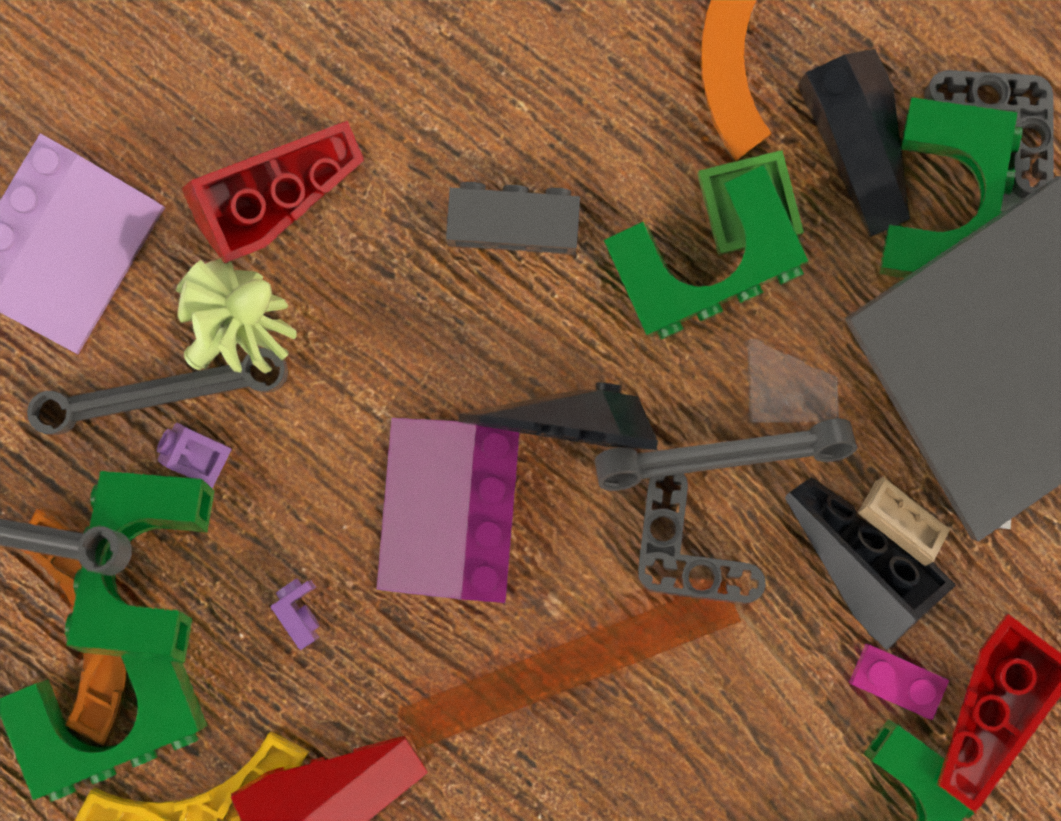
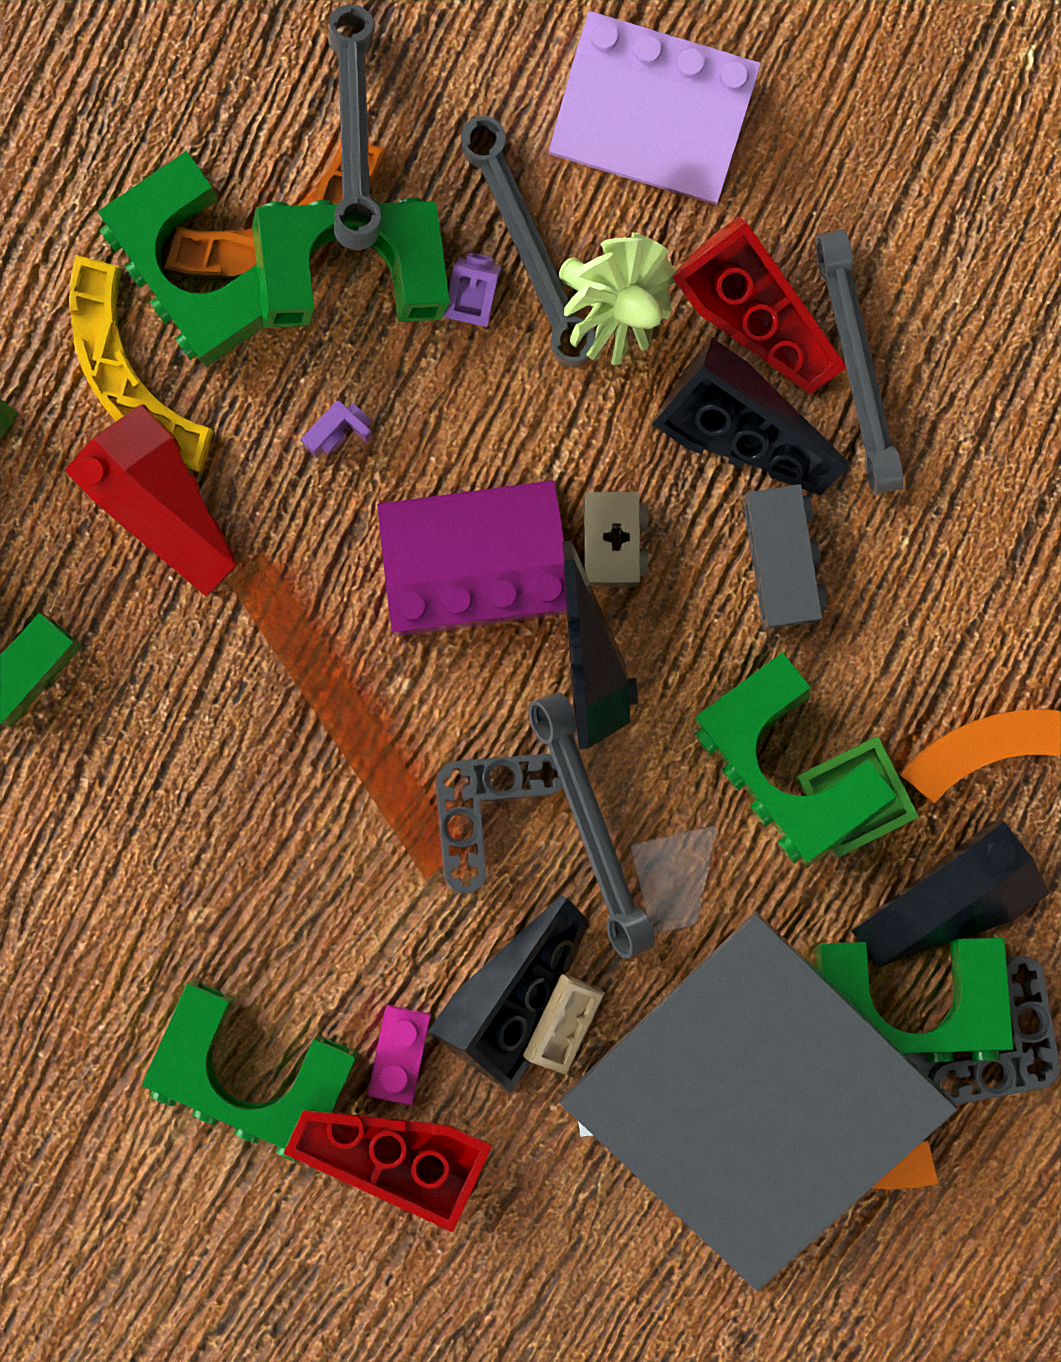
camera: 75 degrees right, 0 degrees up
none -> dark tan brick [584,492,648,587]
none -> black wedge [652,338,849,495]
none -> dark grey piece [815,229,903,495]

